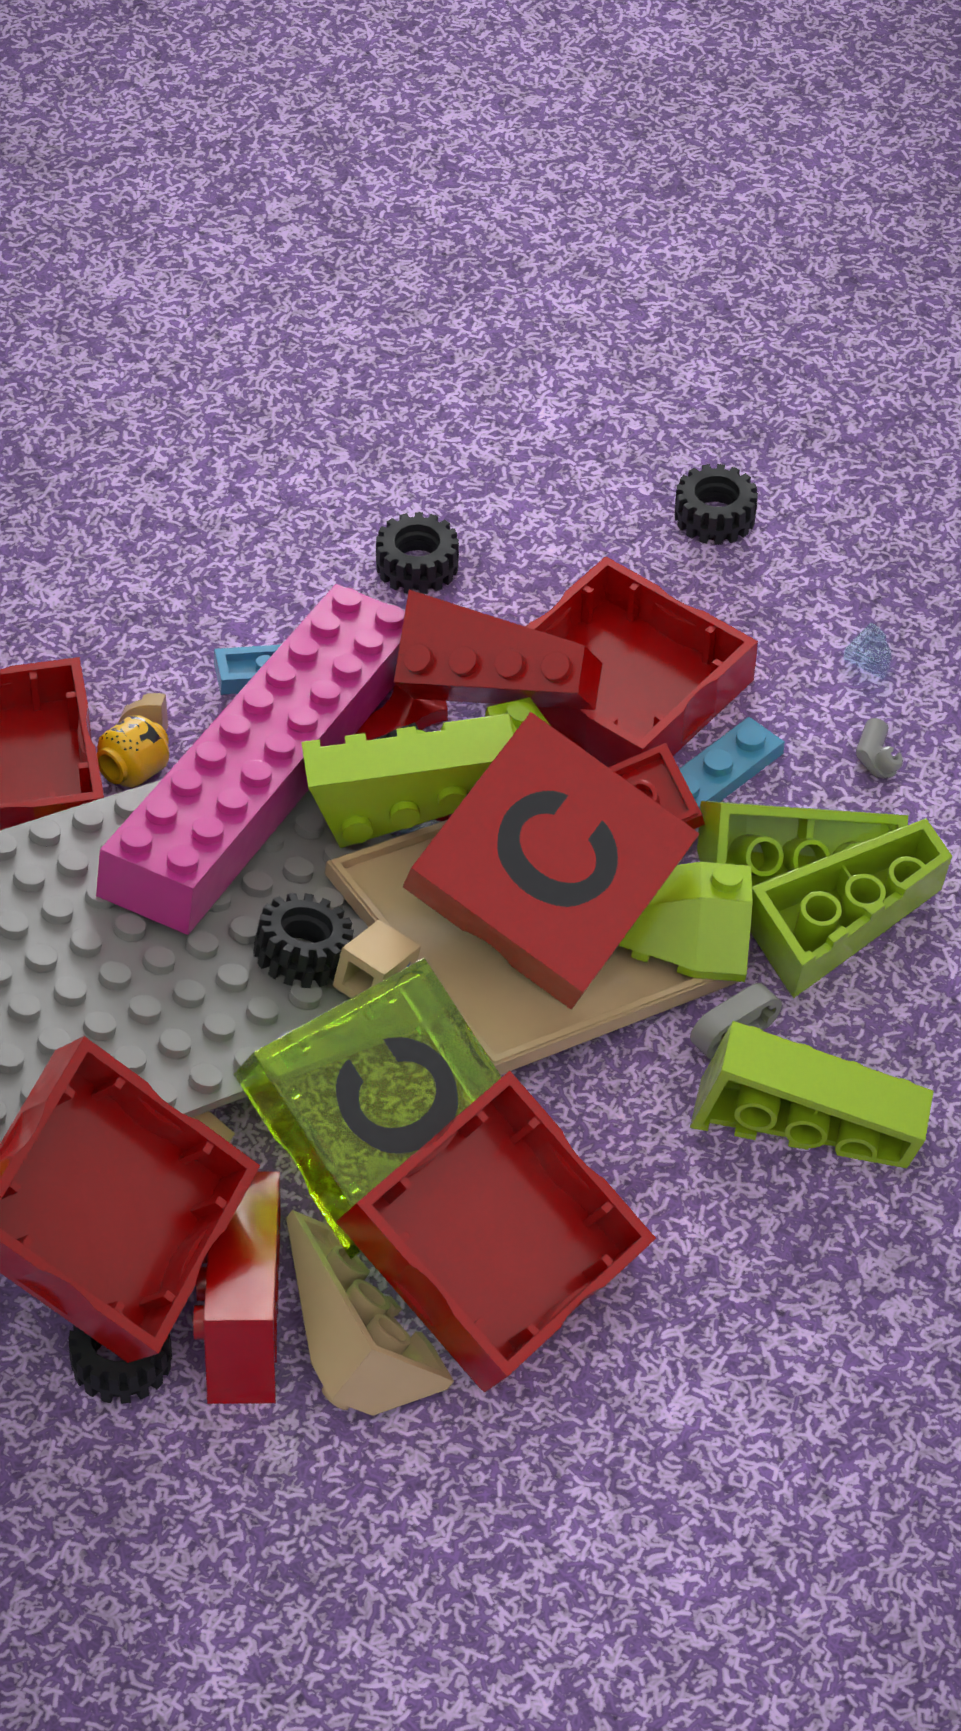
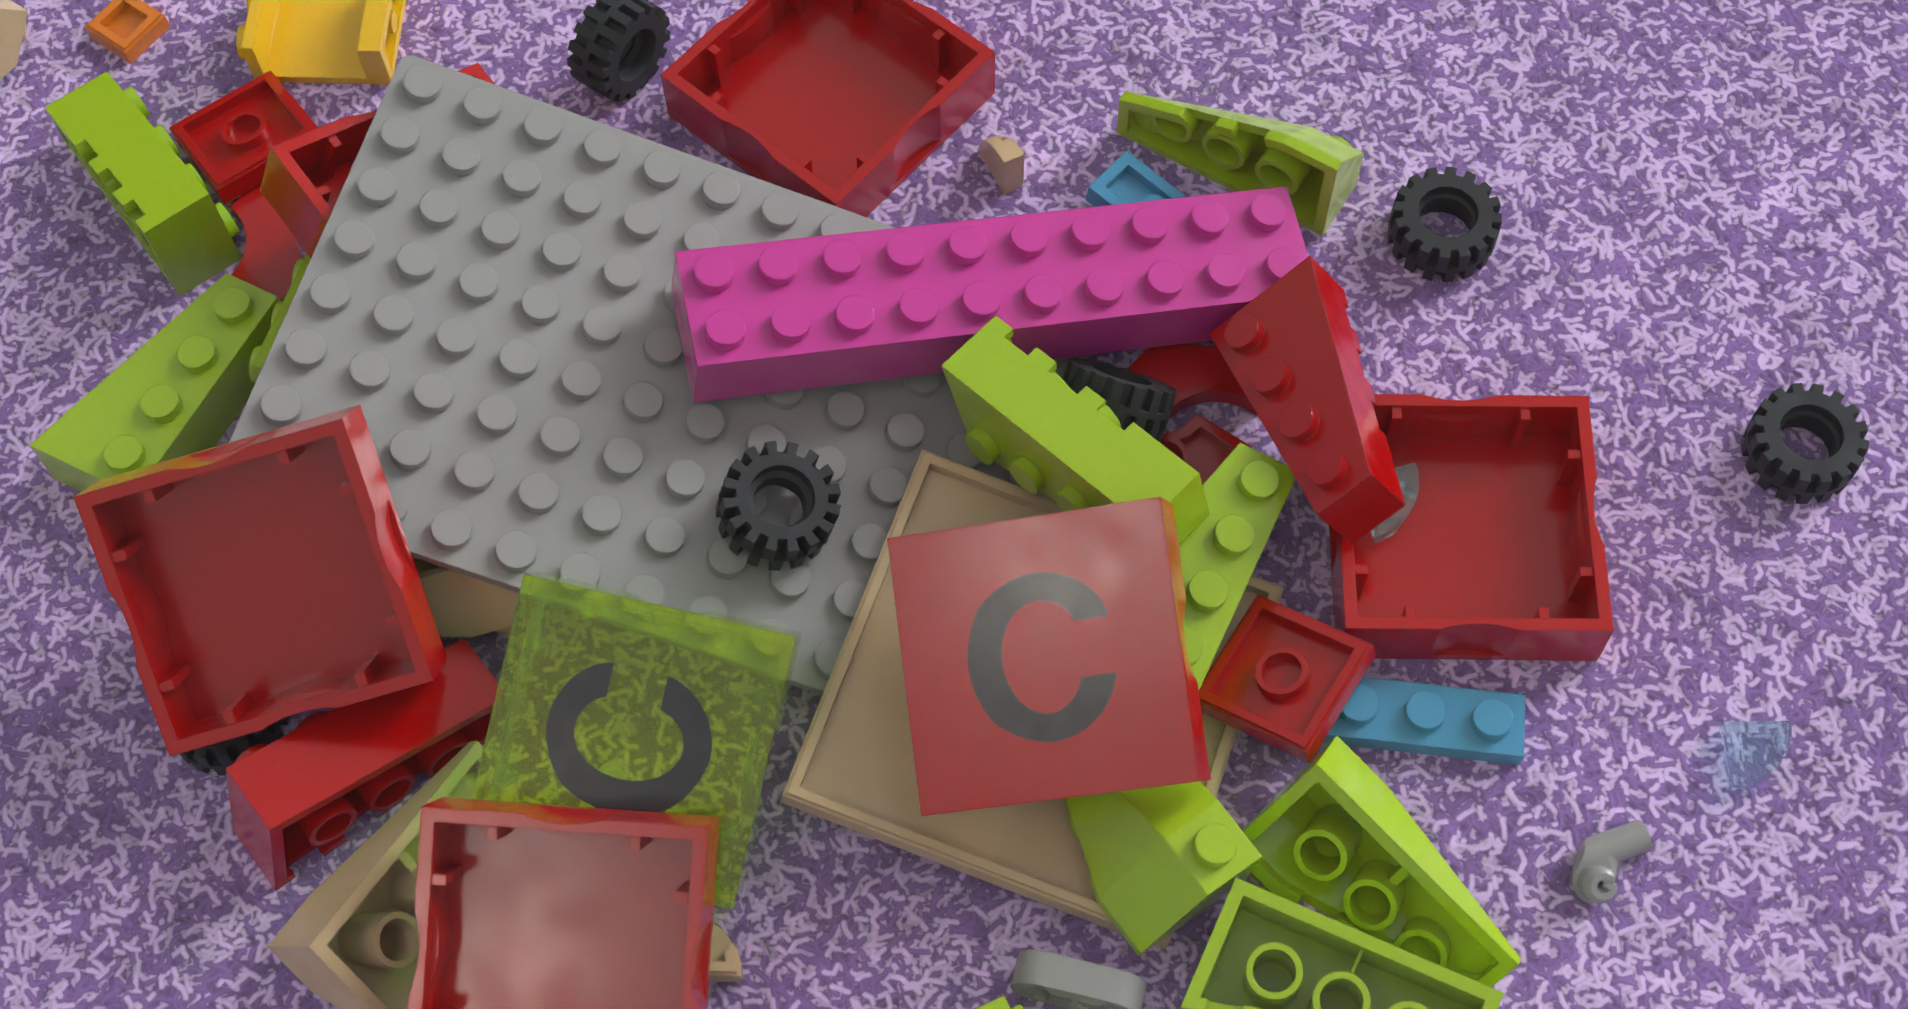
camera: 55 degrees right, 15 degrees up
yellow head [97,715,170,788] -> none
tan brick [333,919,421,1013] -> none
none -> lime wedge [1116,91,1364,236]

